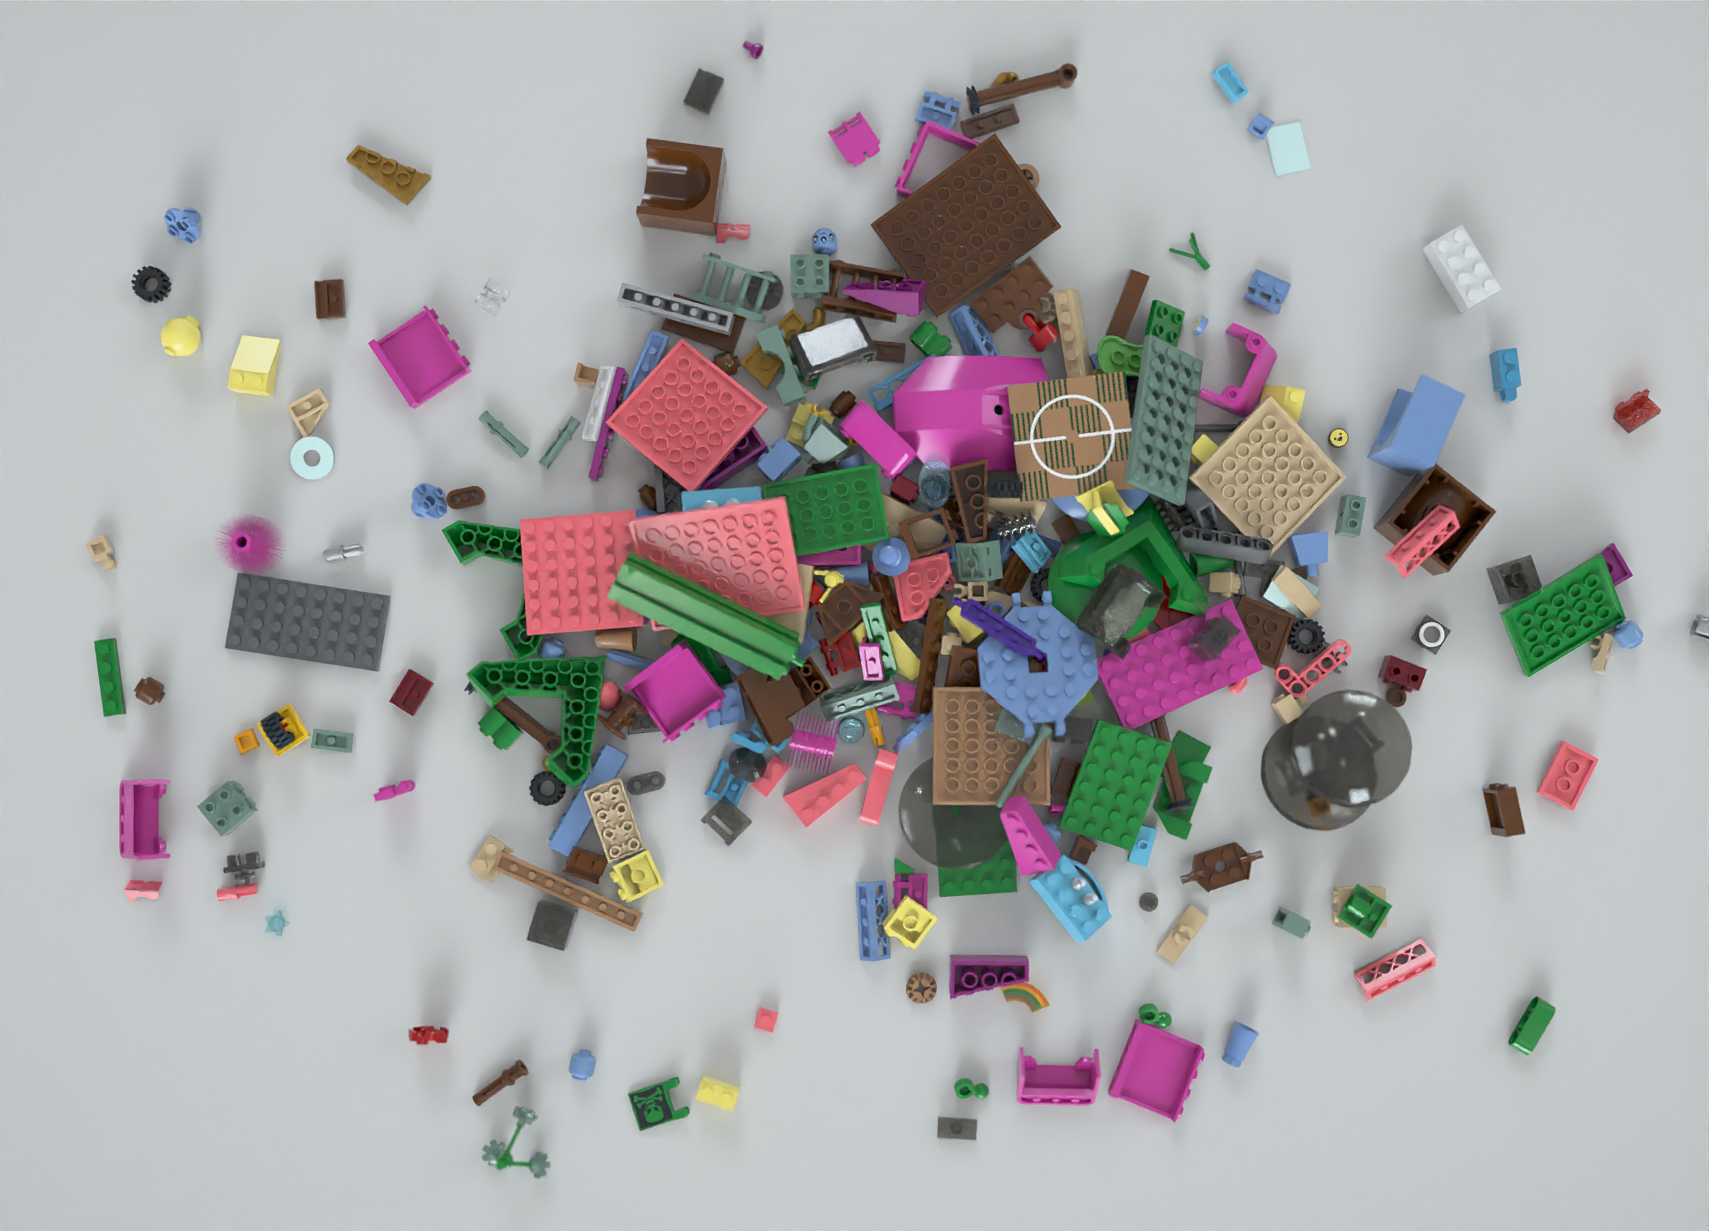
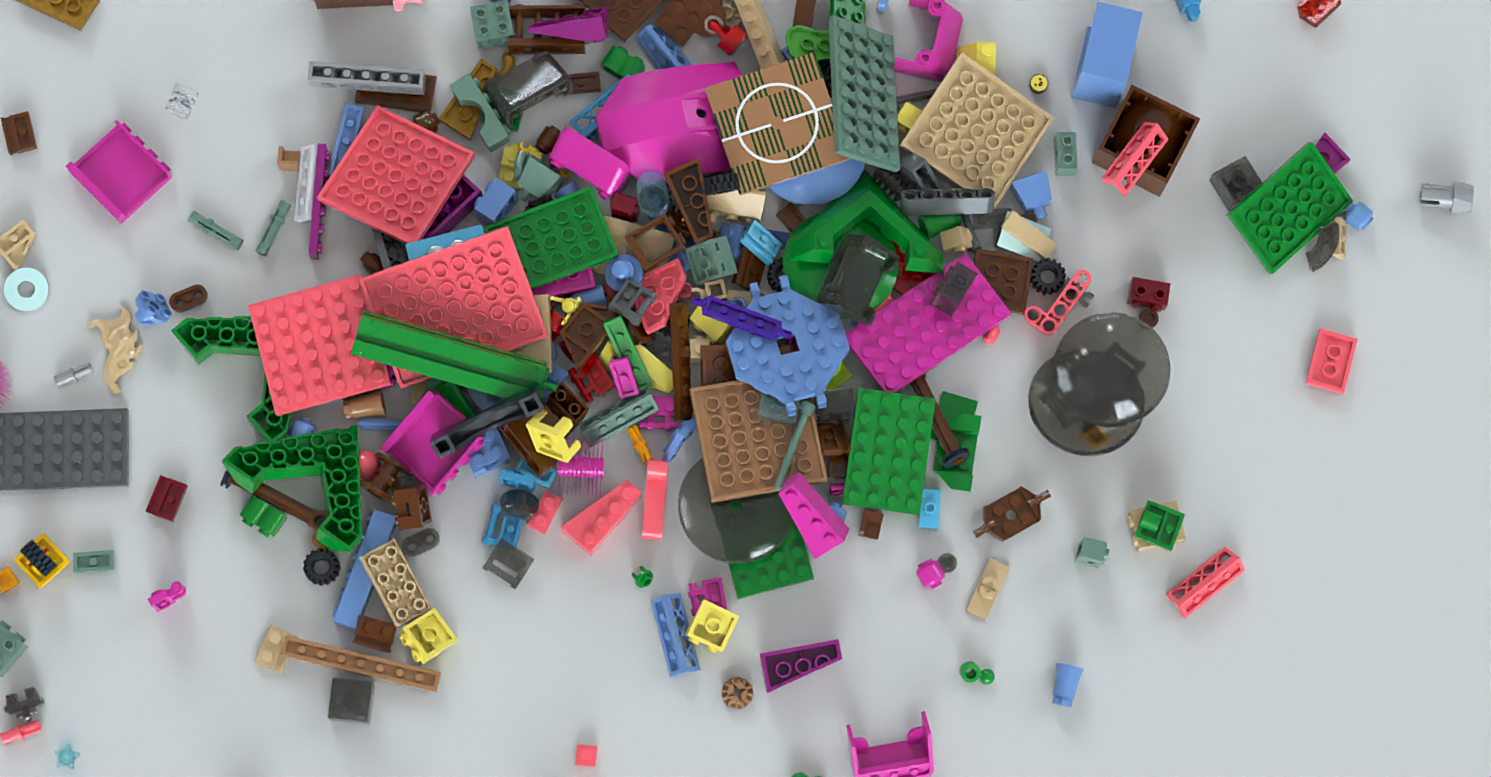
camera: 15 degrees left, 10 degrees down
sand green fence [690,252,778,323] -> none
clear smoke plate [746,271,784,310] -> none
clear light blue hair [837,714,865,744] -> none
green slope [894,858,914,874] -> none
clear smoke piece [996,510,1039,543] -> none
clear yellow tile [1000,982,1050,1013] -> none
medium azure piece [1028,855,1112,942] -> none
light yellow piece [1075,480,1134,538] -> none
dark pink panel [1107,1019,1205,1123] -> none
tan brick [1270,693,1310,724] -> none
piece [1411,615,1451,655] -> none
reddish brown window [1482,783,1526,837] -> none
green beam [1508,996,1556,1055] -> none
none -> tan piece [87,307,143,395]
none -> reddish brown piece [391,483,432,530]
none -> black arch [430,385,547,459]
none -> light yellow panel [526,410,581,463]
none -> dark grey plate [609,278,657,326]
none -> green plate [631,566,653,588]
none -> reddish brown plate [816,422,851,456]
none -> dark pink head [916,559,945,589]
none -> clear smoke tile [1306,222,1339,272]

